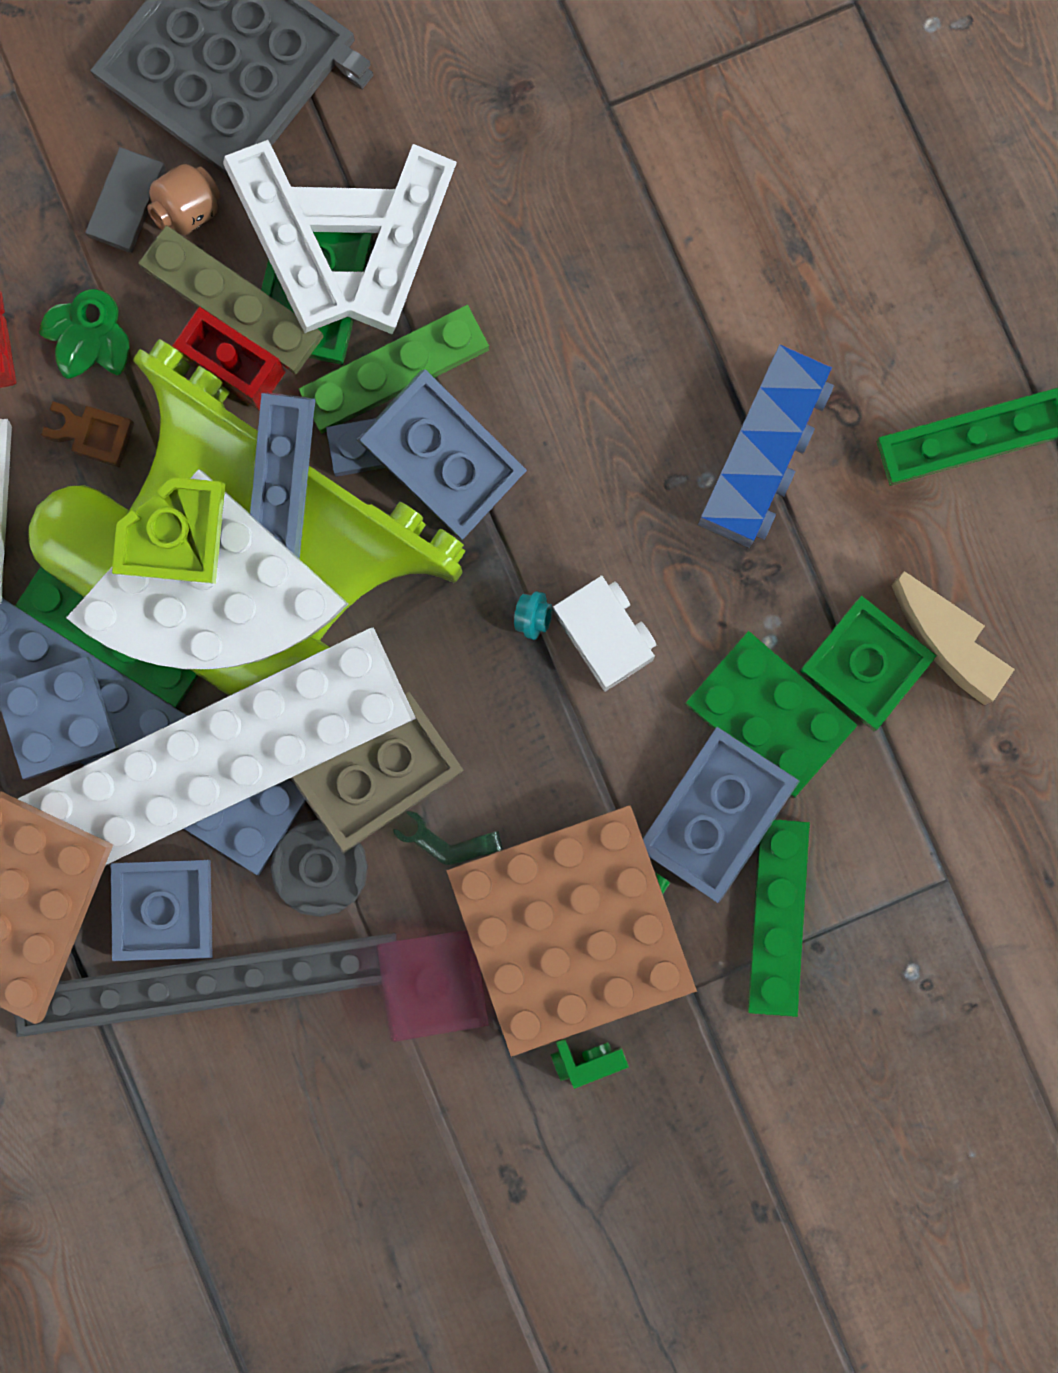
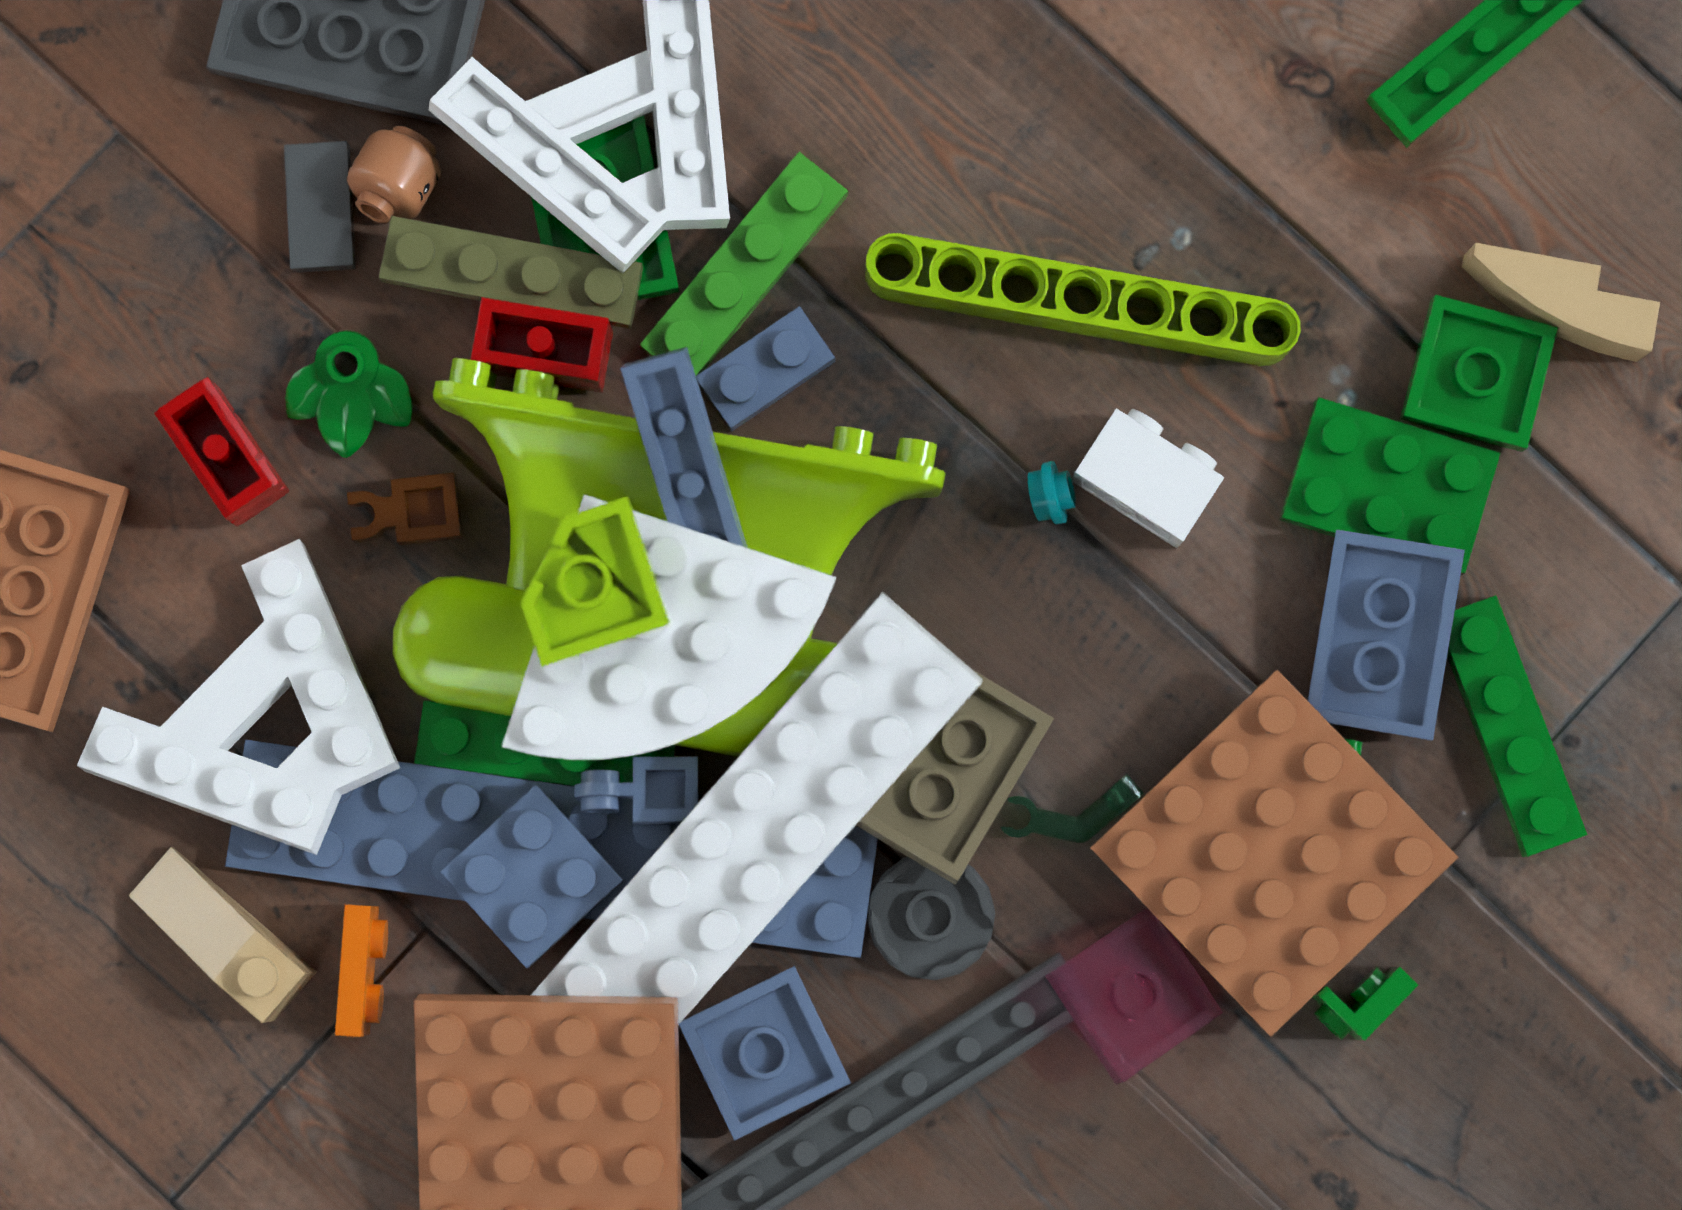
camera: 30 degrees left, 0 degrees up
sand blue plate [356,369,527,540] -> none
brick [698,344,834,548] -> none
none -> sand blue plate [574,757,698,825]
none -> lime beam [865,233,1301,366]

